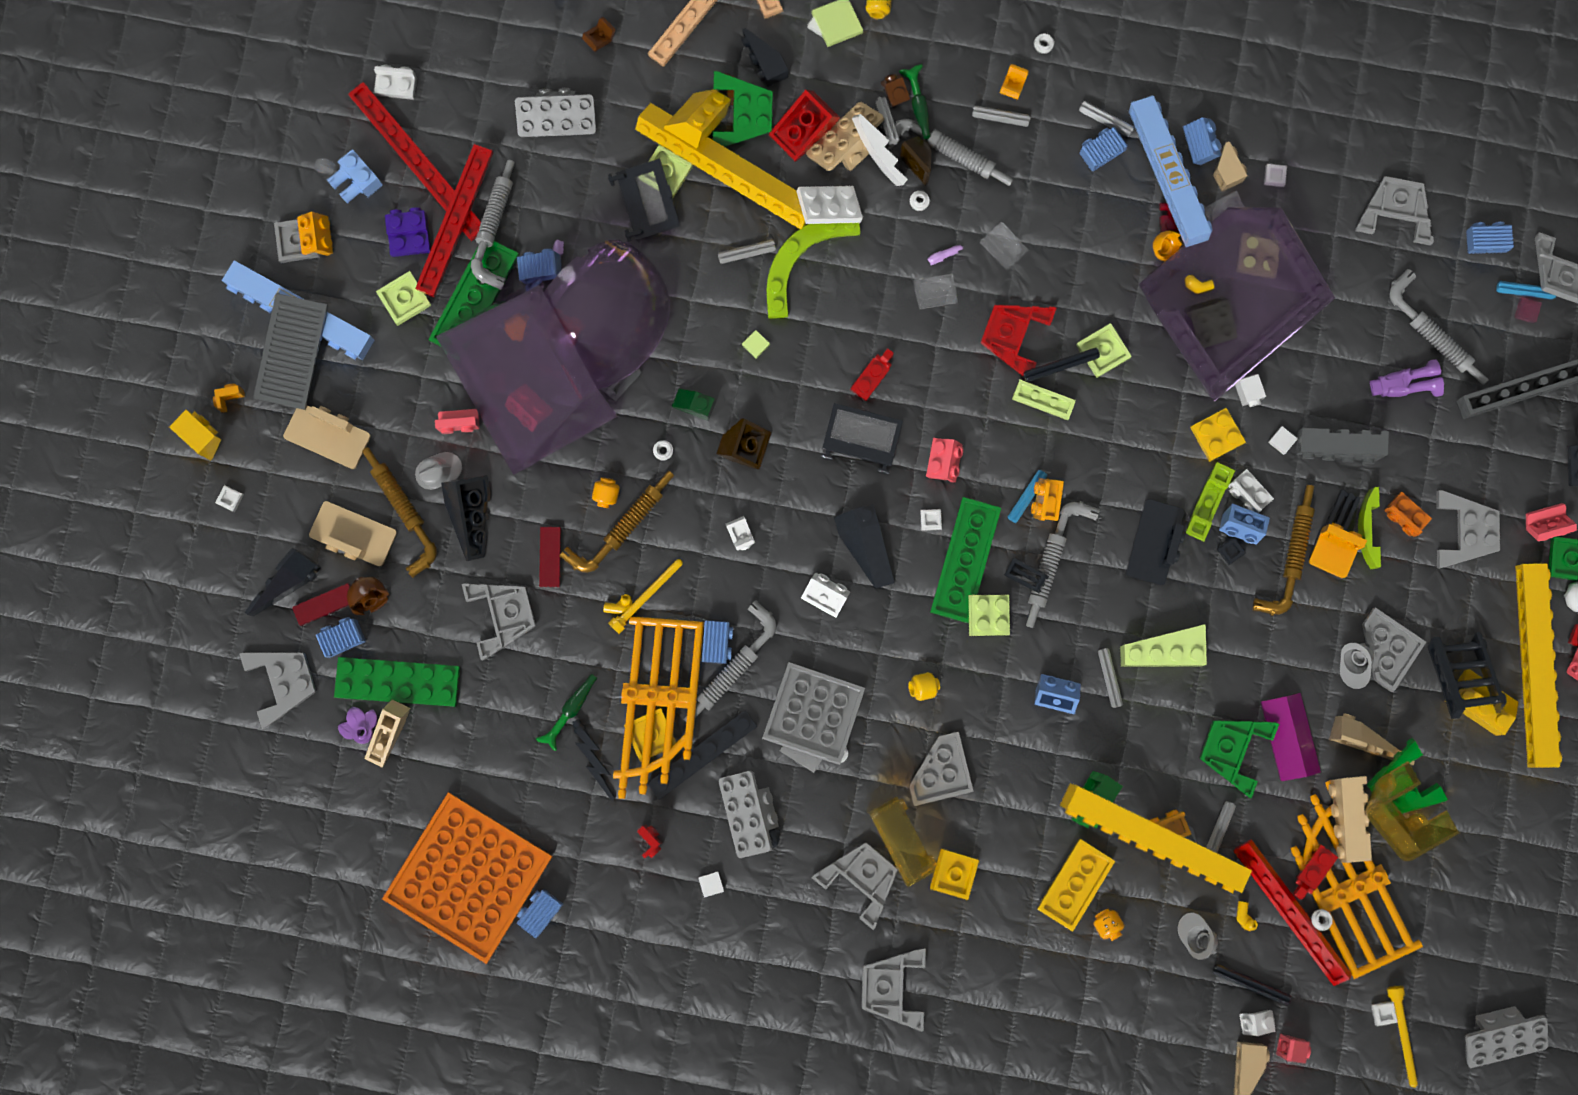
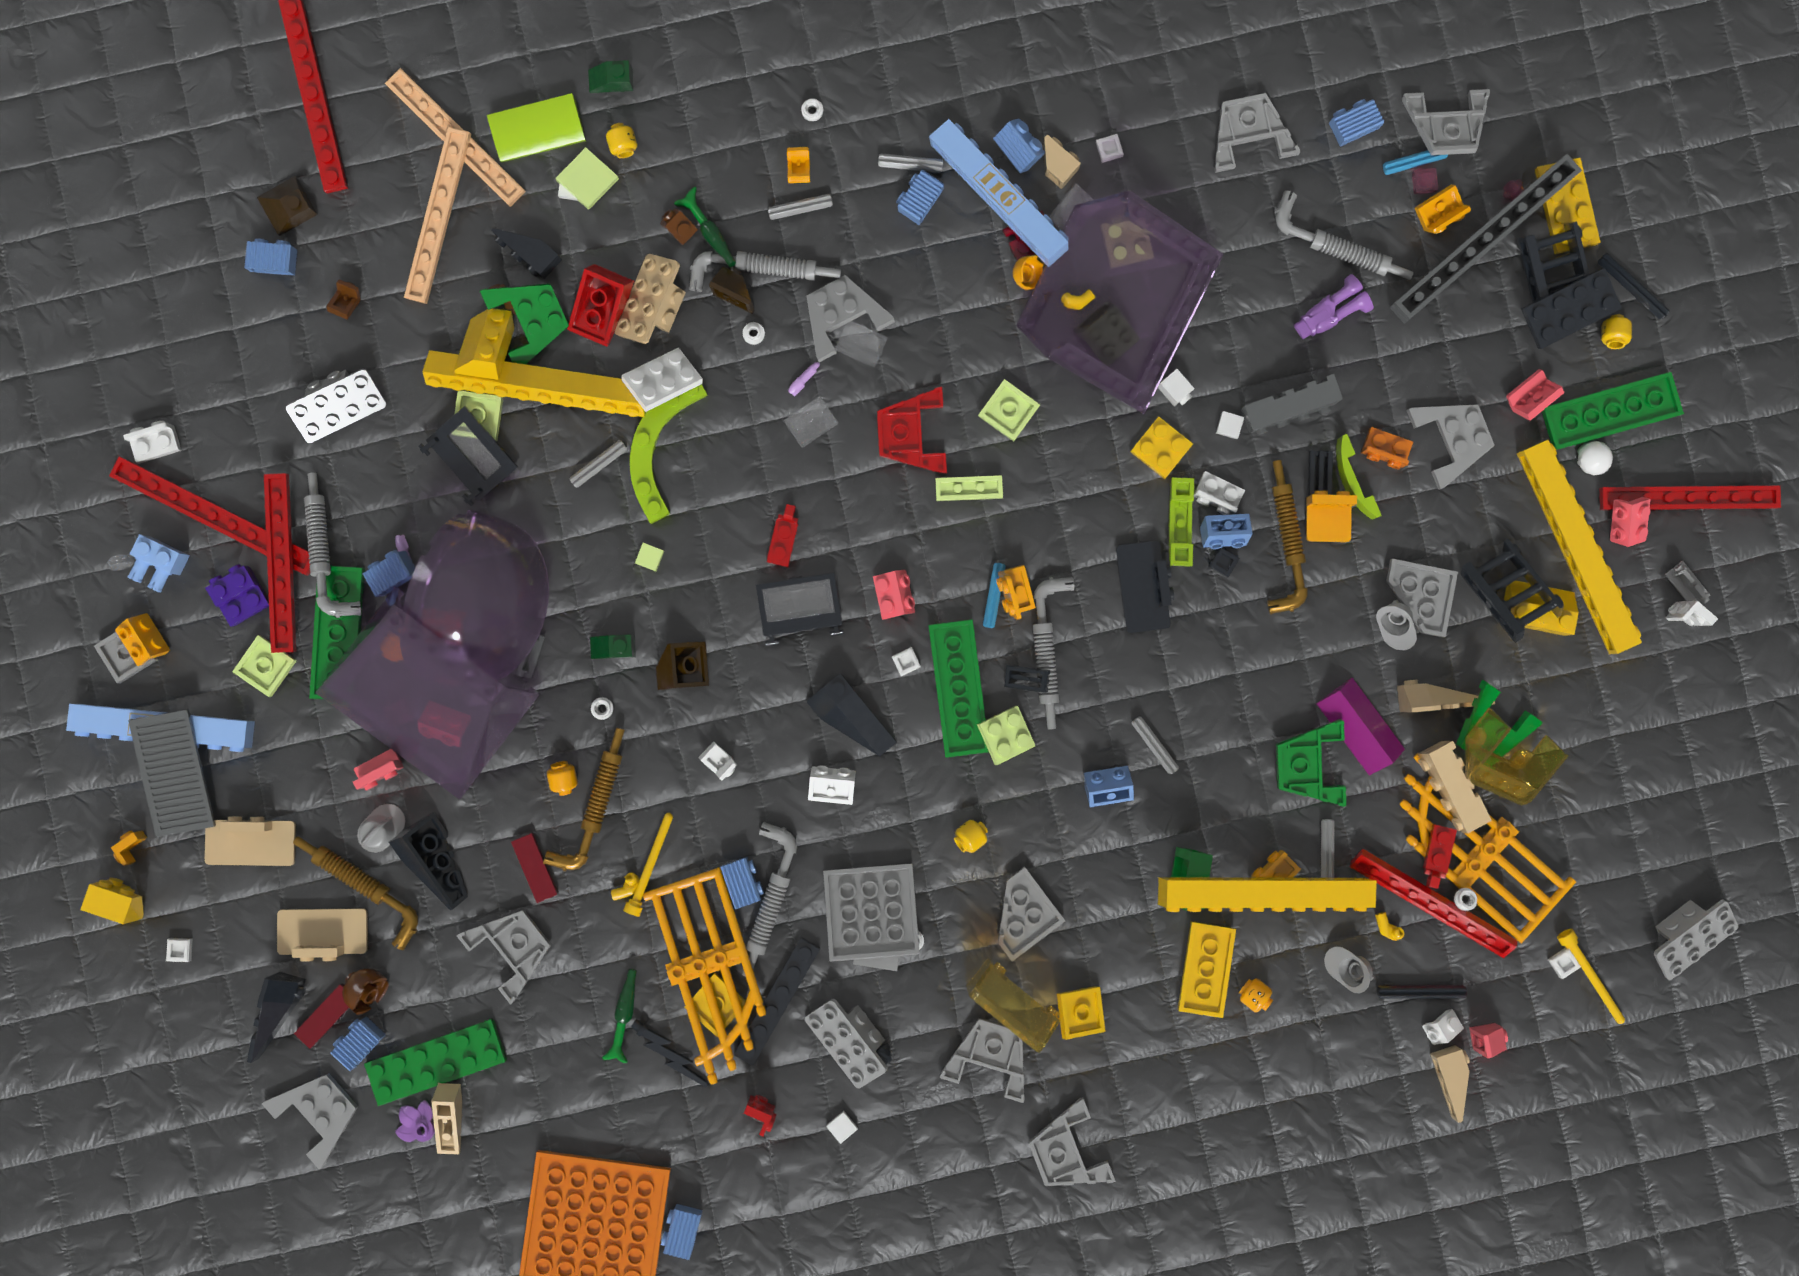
camera: 20 degrees left, 5 degrees up
white slope [852,114,908,186] -> none
light grey axle [876,97,900,145] -> none
black axle [1023,348,1100,382] -> none
yellowish green wedge [1120,624,1207,667] -> none
none -> light grey wing [807,275,895,363]
none -> light orange bracket [1415,184,1471,234]

